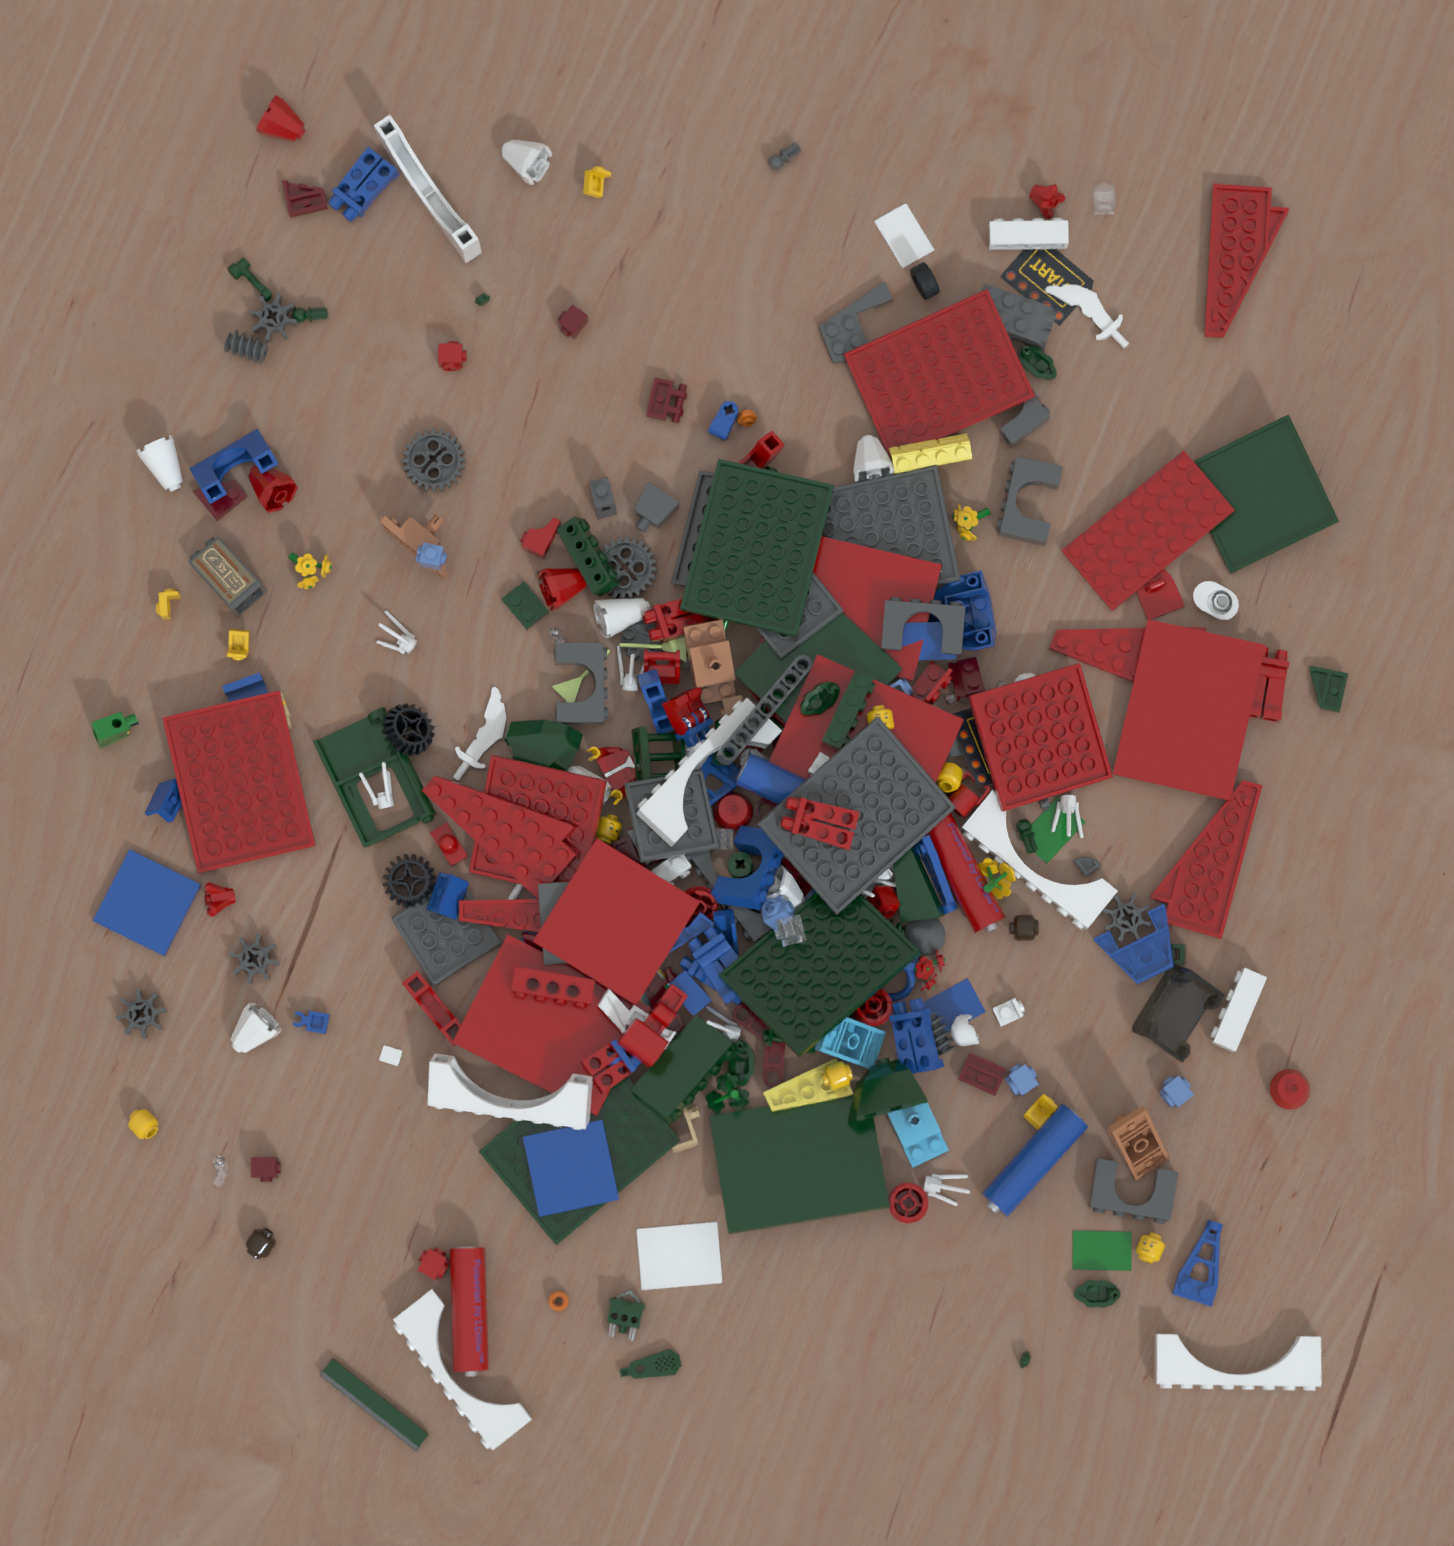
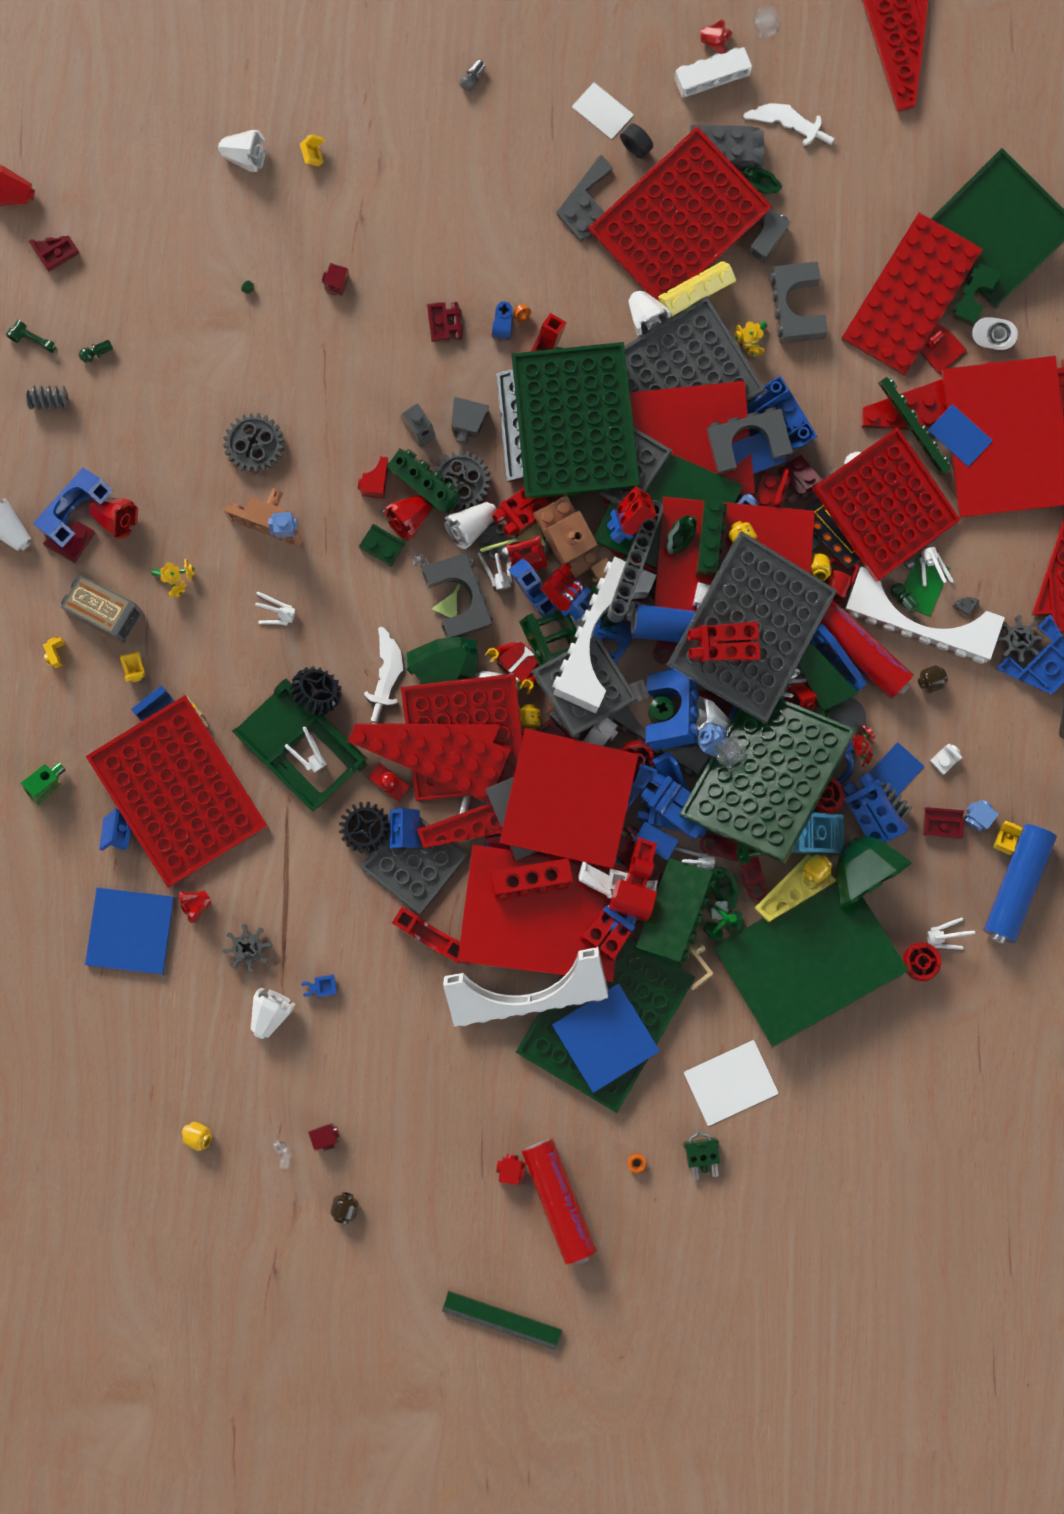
camera: 25 degrees left, 0 degrees up
dark grey gear [116,989,167,1039] -> none
dark grey gear [249,293,298,343] -> none
blue hips [328,147,399,222] -> none
white arch [374,115,482,263] -> none
white sticker [379,1045,402,1066] -> none
white arch [393,1289,533,1450] -> none
red brick [438,341,467,372] -> none
dark green piece [620,1349,681,1379] -> none
red cone [713,792,753,831] -> none
medium azure brick [887,1103,949,1168] -> none
white hair [951,1014,979,1046] -> none
yellow plant [978,858,1016,899] -> none
black sticker [1000,249,1094,326] -> none
none -> red hips [607,486,657,544]
none -> dark green plate [878,377,951,475]
none -> blue sticker [928,404,993,466]
none -> dark green arch [953,263,1001,327]

